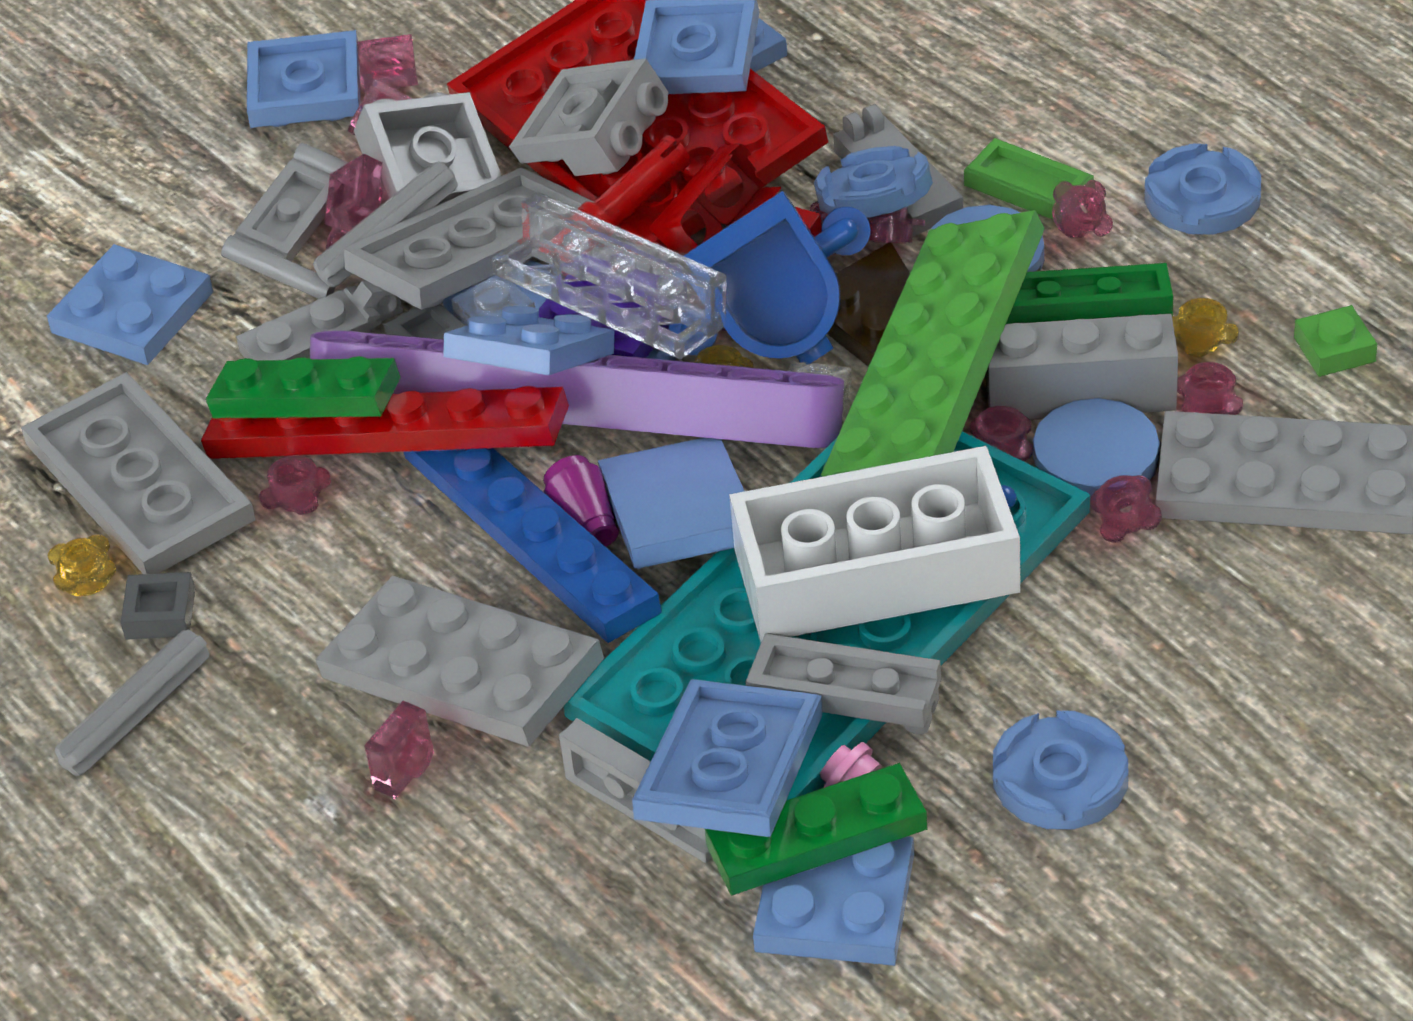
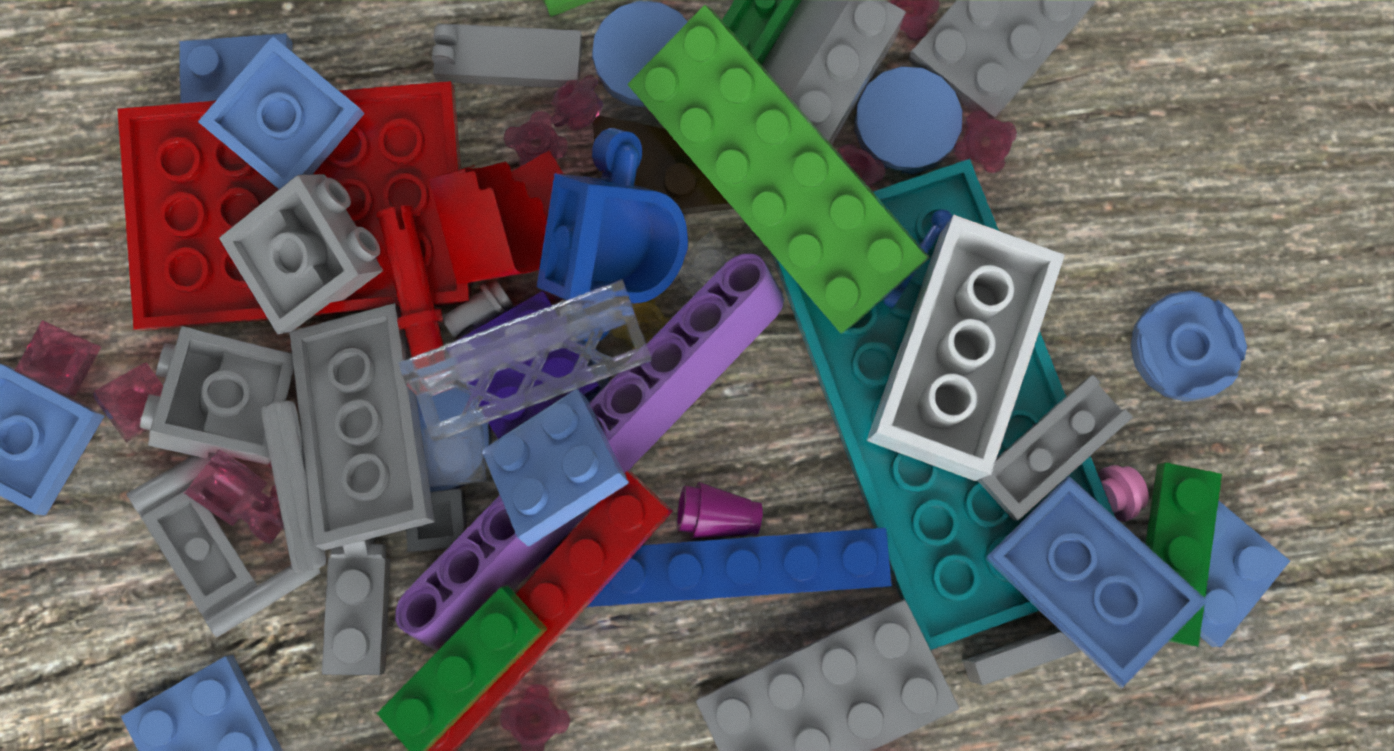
camera: 65 degrees left, 35 degrees up
medium blue tile [598,438,745,569] -> none
medium blue tile [814,146,933,218] -> none

